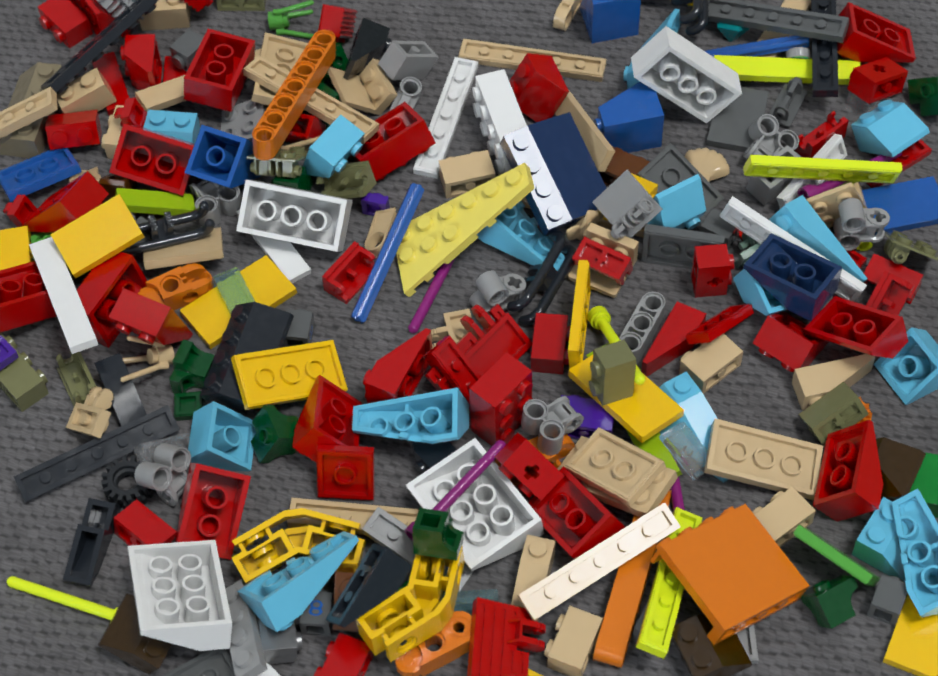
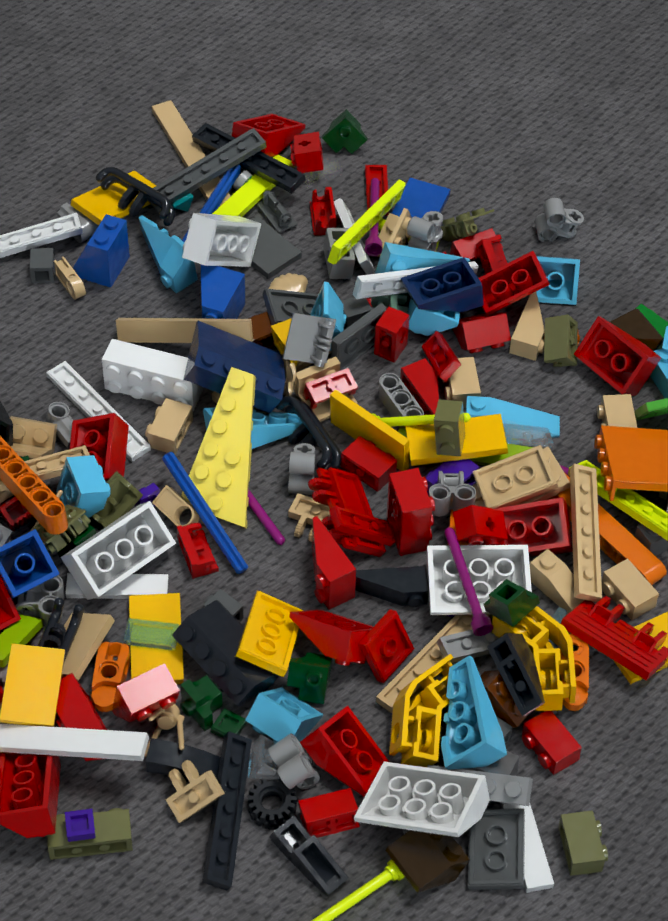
camera: 60 degrees left, 5 degrees down
olive hinge [56,351,96,406] -> none
medium azure wedge [352,387,469,444] -> none
light grey brick [378,41,438,80] -> none
tan tile [458,39,607,82] -> none
red slope [509,53,569,122] -> none
tan plate [704,418,823,500] -> none
light grey piece [743,114,799,159] -> none
medium azure slope [851,100,930,157] -> none

